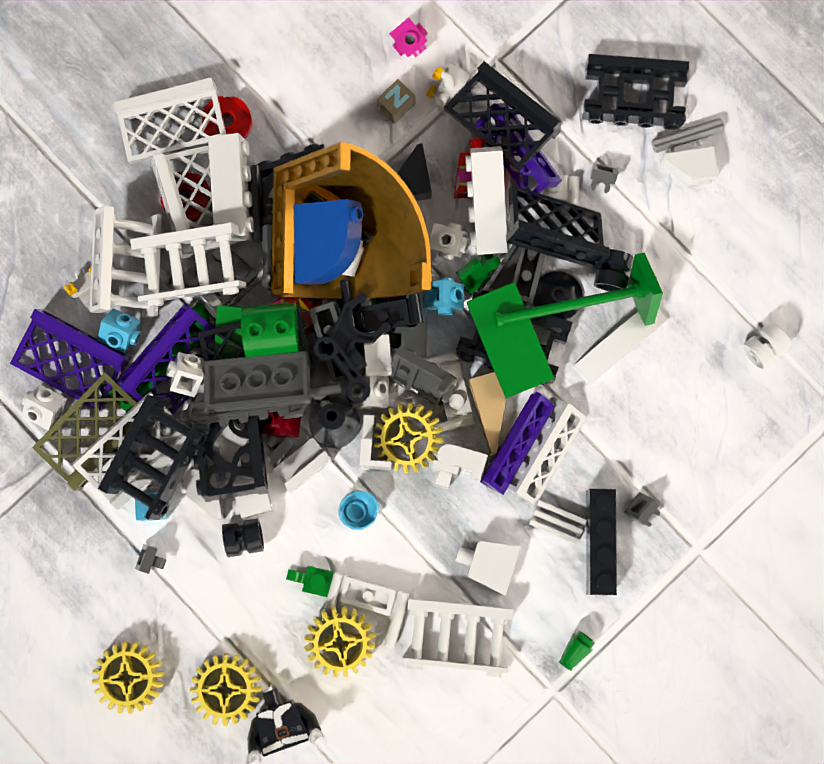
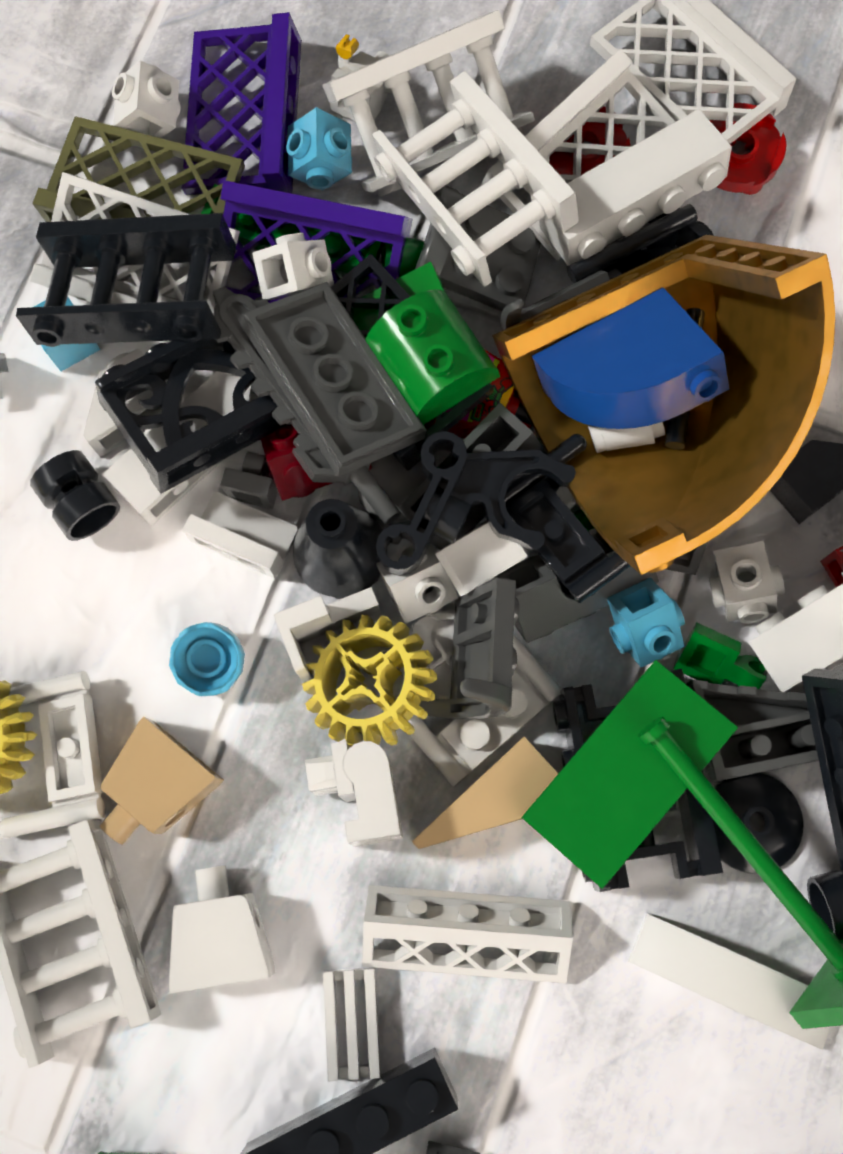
camera: 70 degrees right, 5 degrees down
green plate [286,566,333,597] -> none
dark purple fence [480,392,555,495] -> none
none -> tan torso [100,716,224,845]

